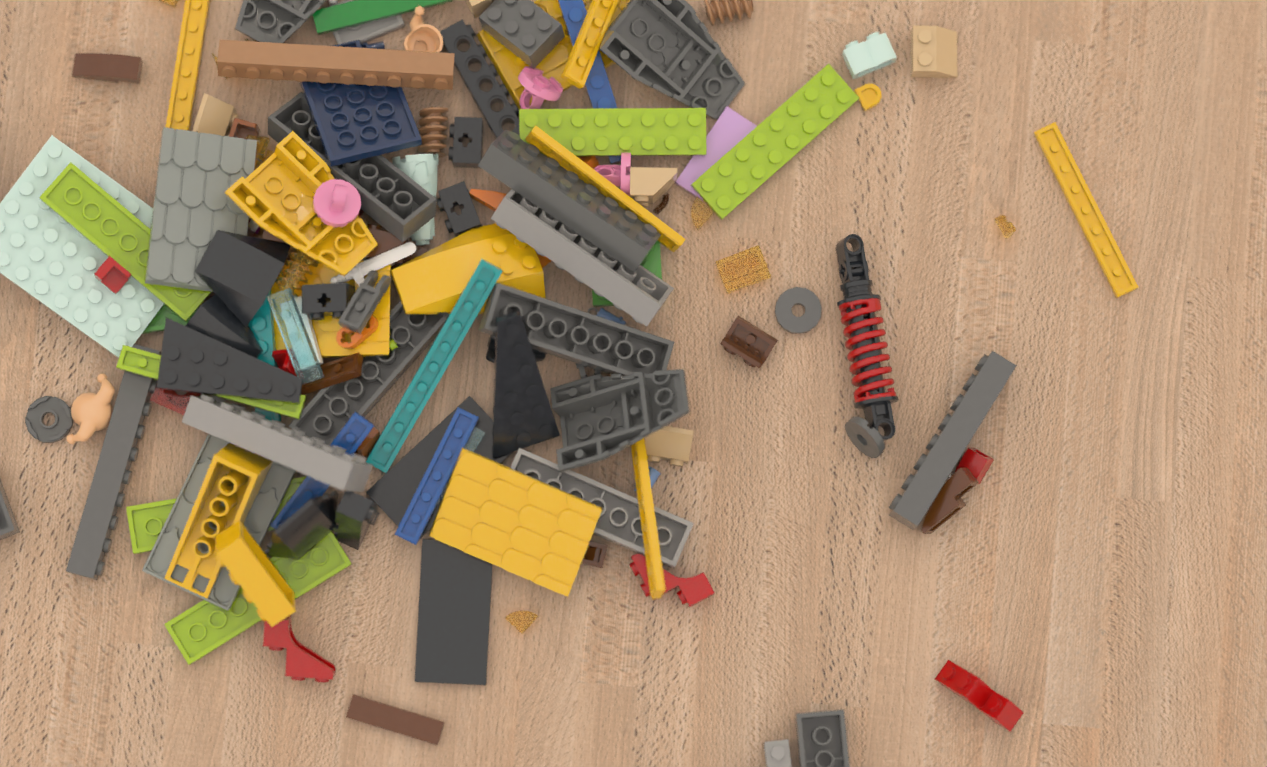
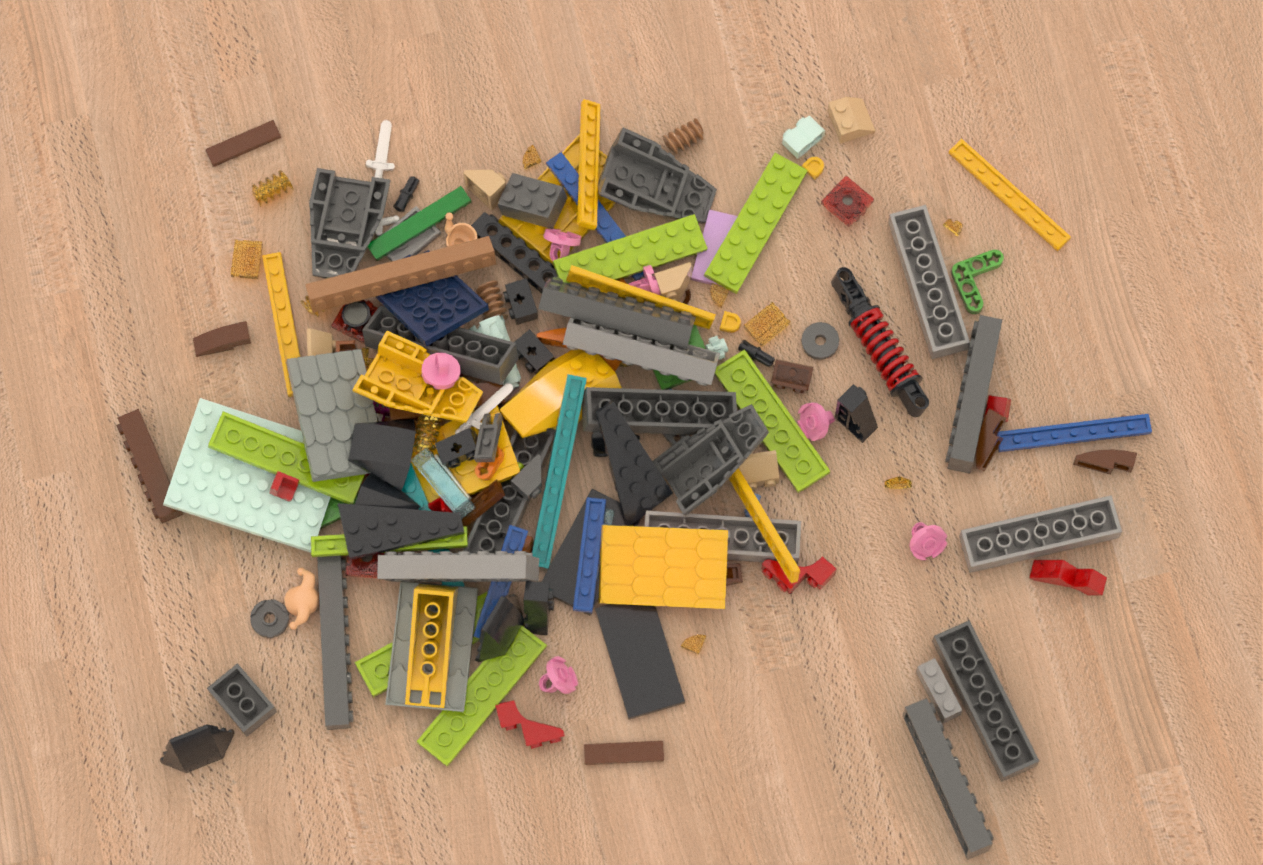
camera: 15 degrees left, 10 degrees down
yellow piece [215,520,296,627] -> none
dark grey tile [845,416,885,458] -> none
none -> piece [331,300,378,344]
none -> dark grey slope [511,454,542,501]
none -> bright pink tile [539,656,578,694]
none -> light aqua gear [705,336,728,360]
none -> lime plate [715,349,830,493]
none -> yellow tile [720,311,741,333]
none -> black axle [738,339,775,367]
none -> bright pink tile [797,402,835,441]
none -> clear red piece [821,176,874,227]
none -> black wedge [835,384,878,443]
none -> clear yellow tile [885,476,912,489]
none -> light grey brick [888,205,970,359]
none -> bright pink tile [909,522,947,560]
none -> bright green beam [951,249,1004,314]
none -> light grey brick [959,495,1122,573]
none -> blue plate [997,414,1152,452]
none -> reddish brown slope [1073,449,1137,475]

